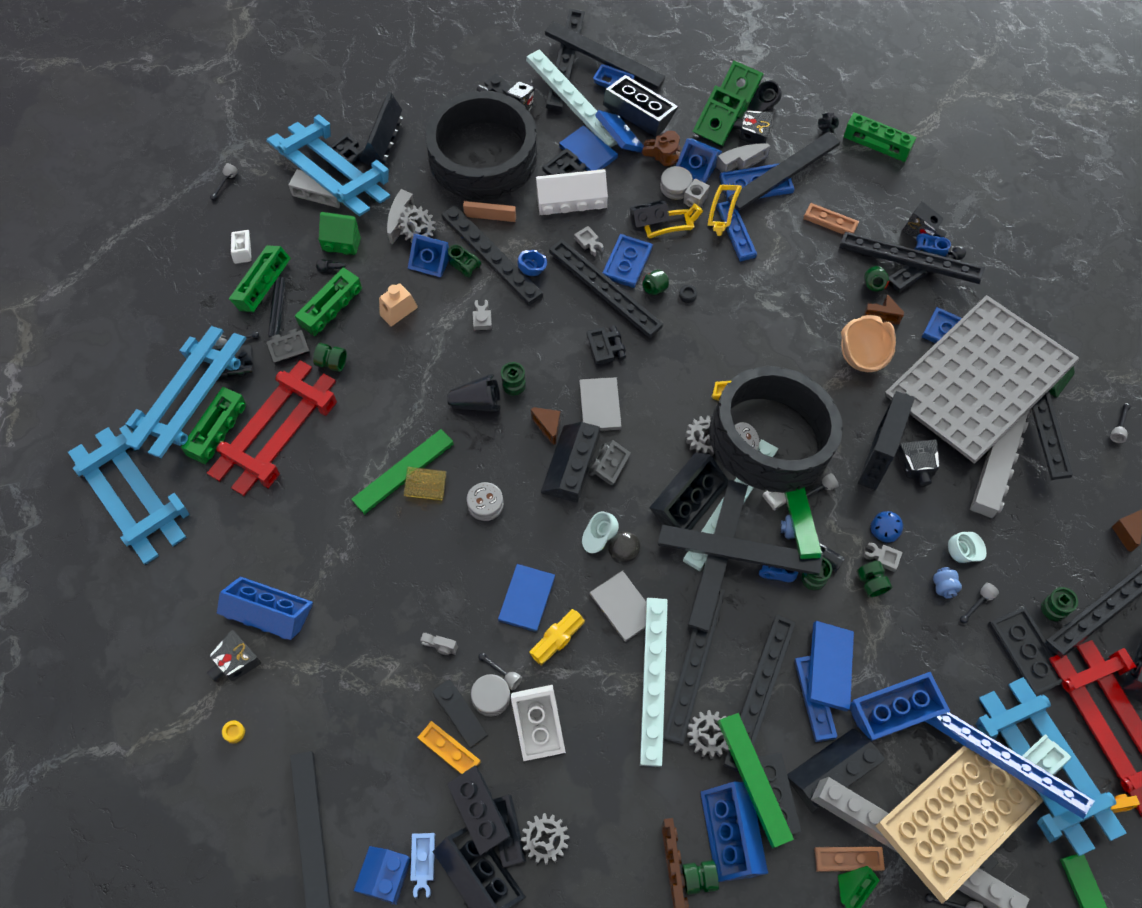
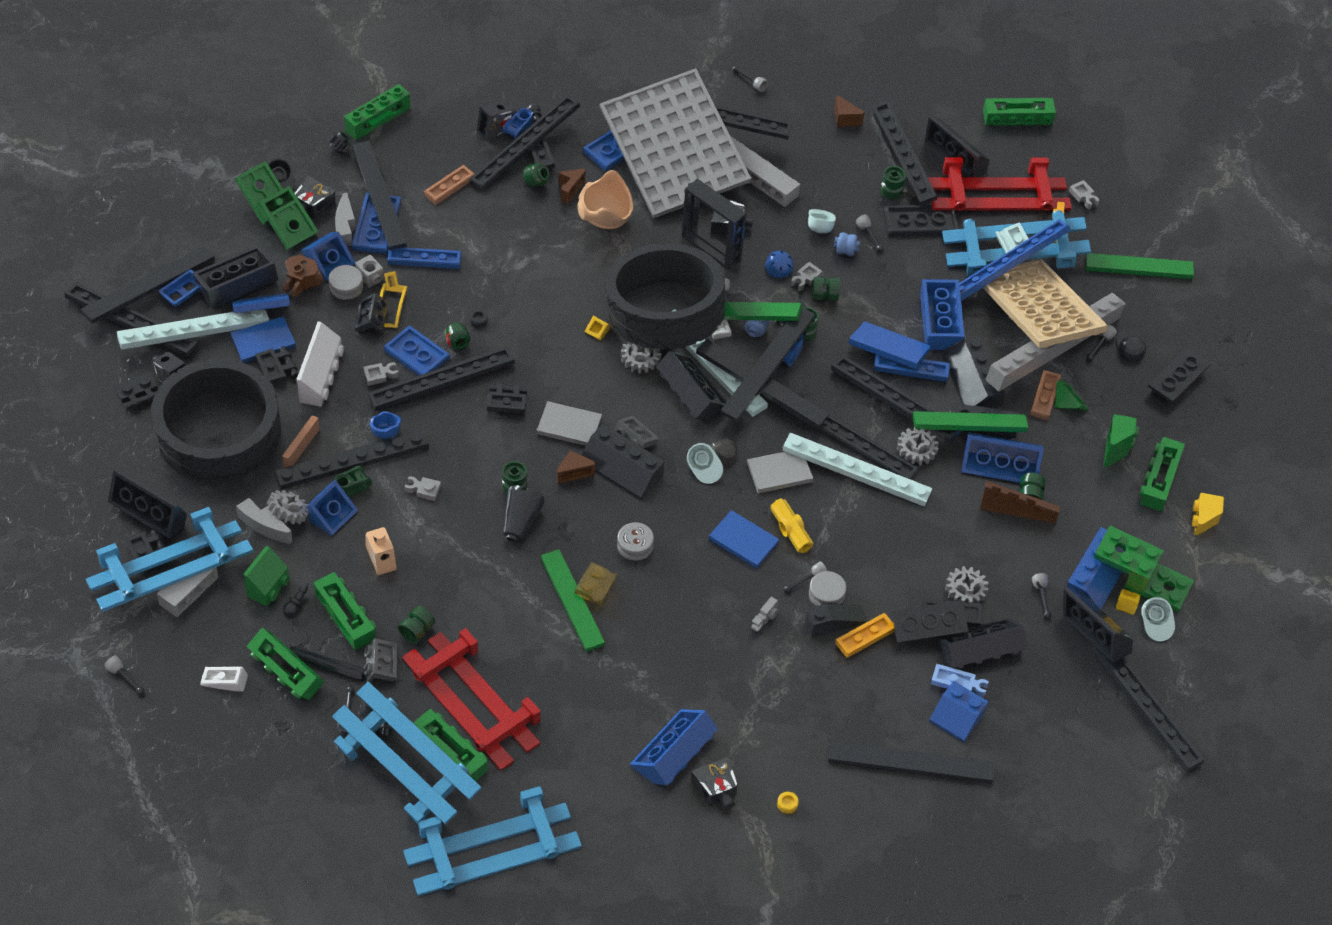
camera: 75 degrees left, 10 degrees down
white slope [511,685,566,761] -> none
yellow sword [707,185,742,236] -> none

